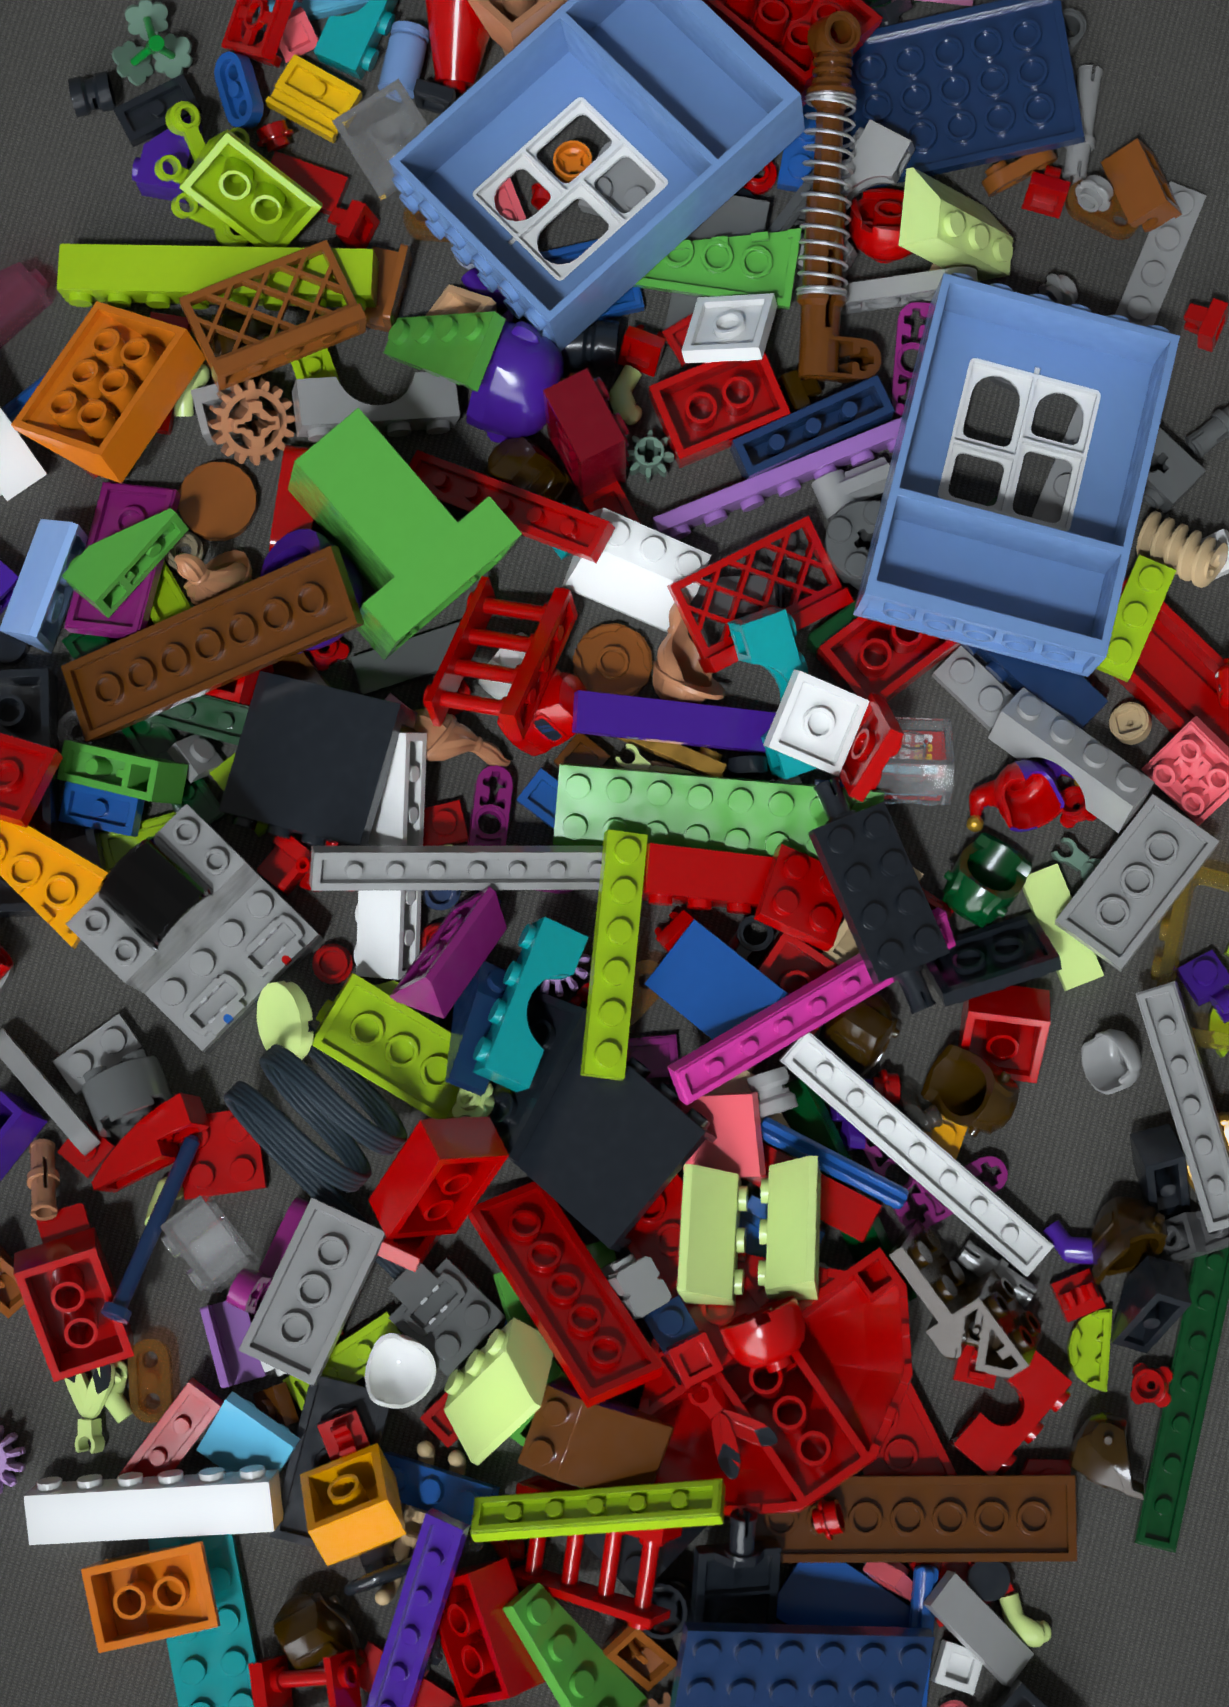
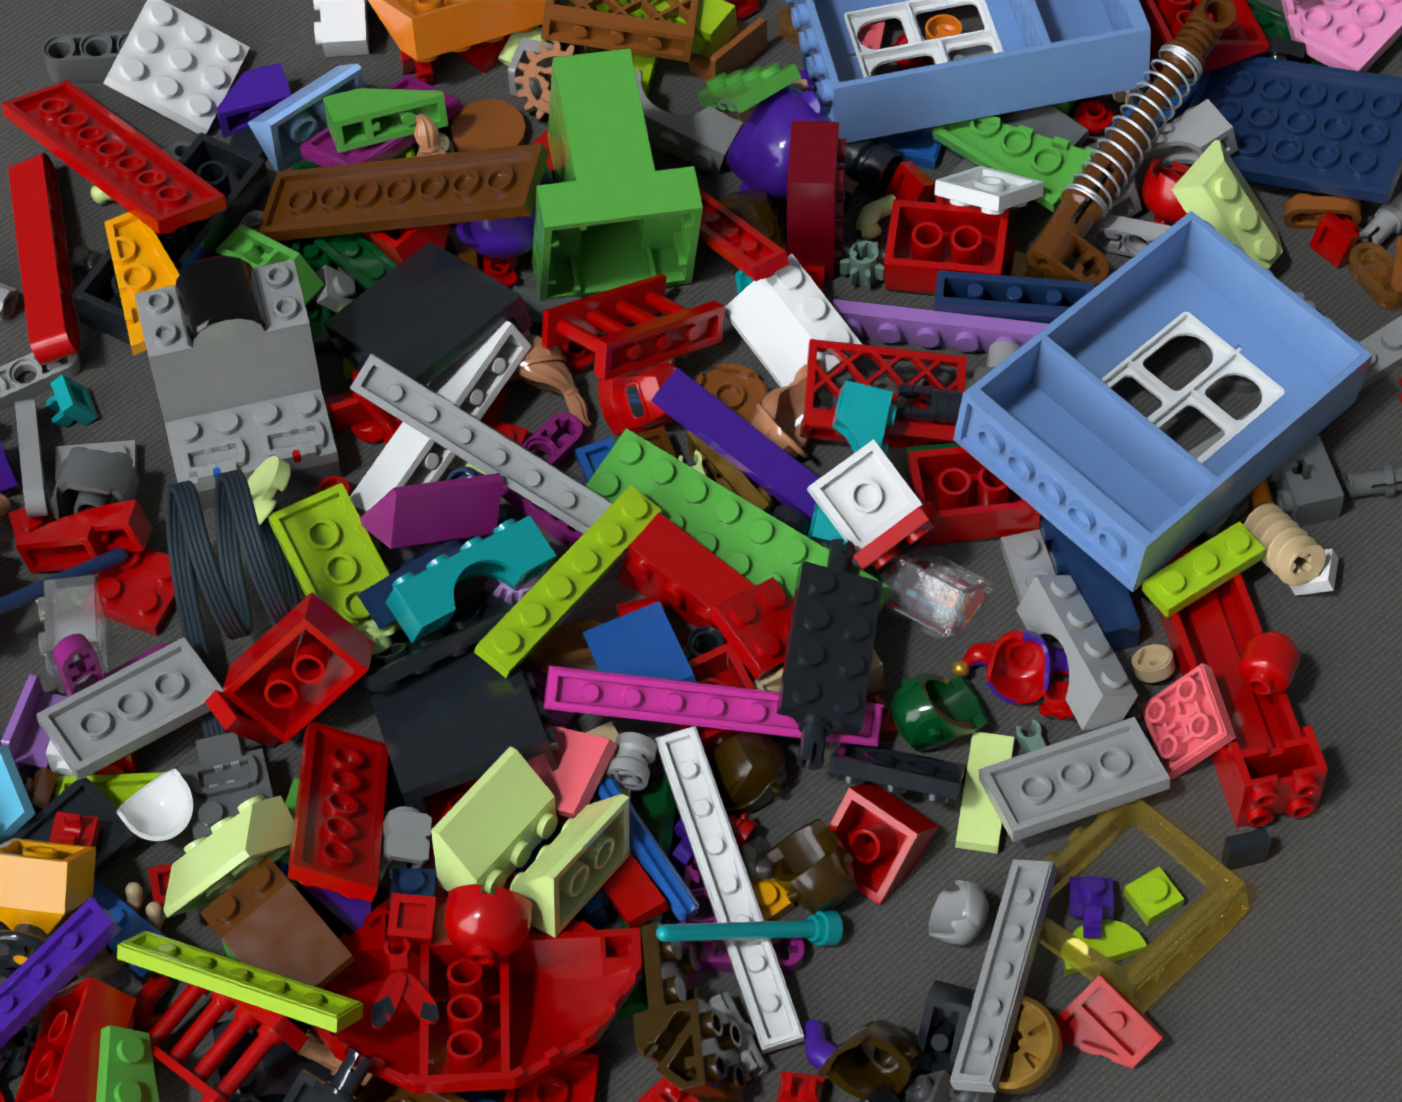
camera: 30 degrees right, 25 degrees down
light grey plate [1075,175,1114,212] -> none
none -> teal tile [45,374,98,428]
none -> teal piece [656,911,843,946]
none -> black hinge [896,384,965,426]

